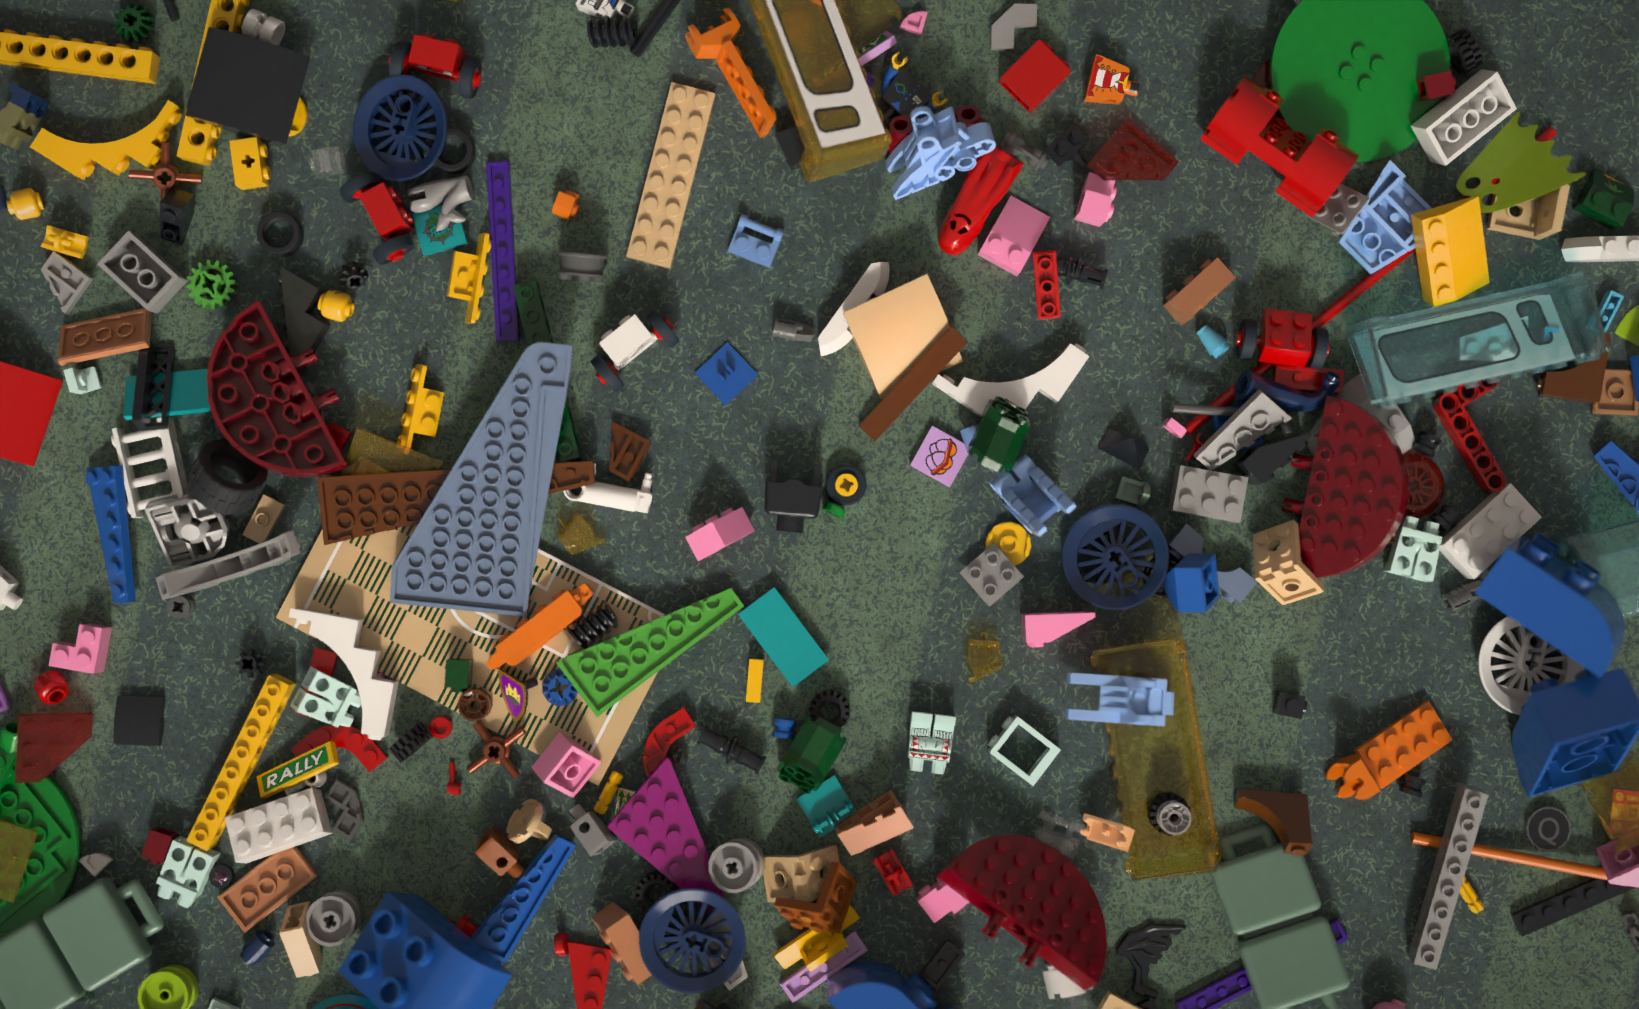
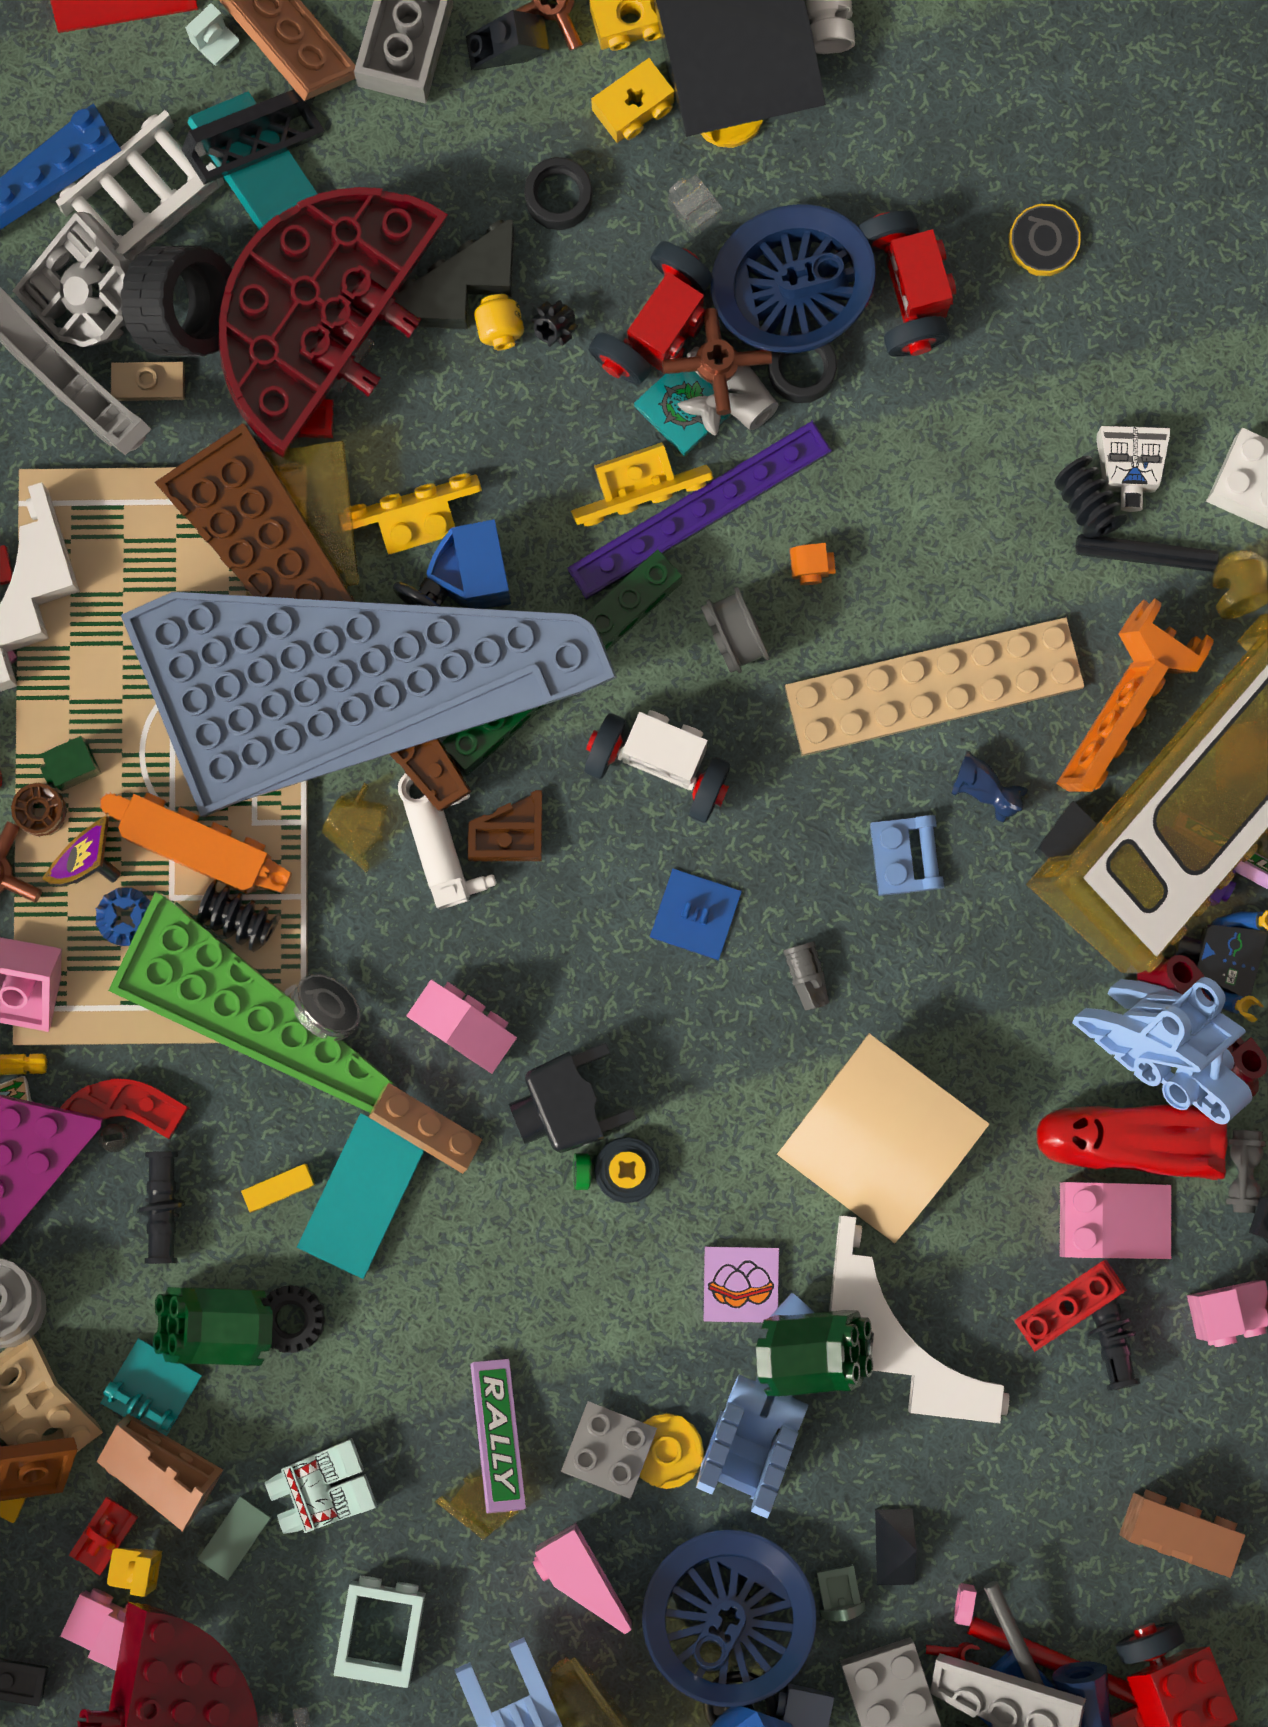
camera: 65 degrees right, 5 degrees down
bright green gear [186,260,238,310] -> none
blue wheel [772,717,796,739] -> none
white brick [818,262,889,356] -> none
reddish brown tile [859,326,969,441] -> none
medium azure cone [1196,325,1230,359] -> none
none -> yellow slope [107,1548,163,1597]
none -> sand green tile [198,1495,272,1580]
none -> tile [291,974,360,1041]
none -> medium nougat plate [369,1083,482,1174]
none -> blue piece [393,519,511,609]
none -> tile [470,1359,526,1514]
none -> copper bar [662,308,772,415]
none -> dark blue animal [951,751,1028,822]

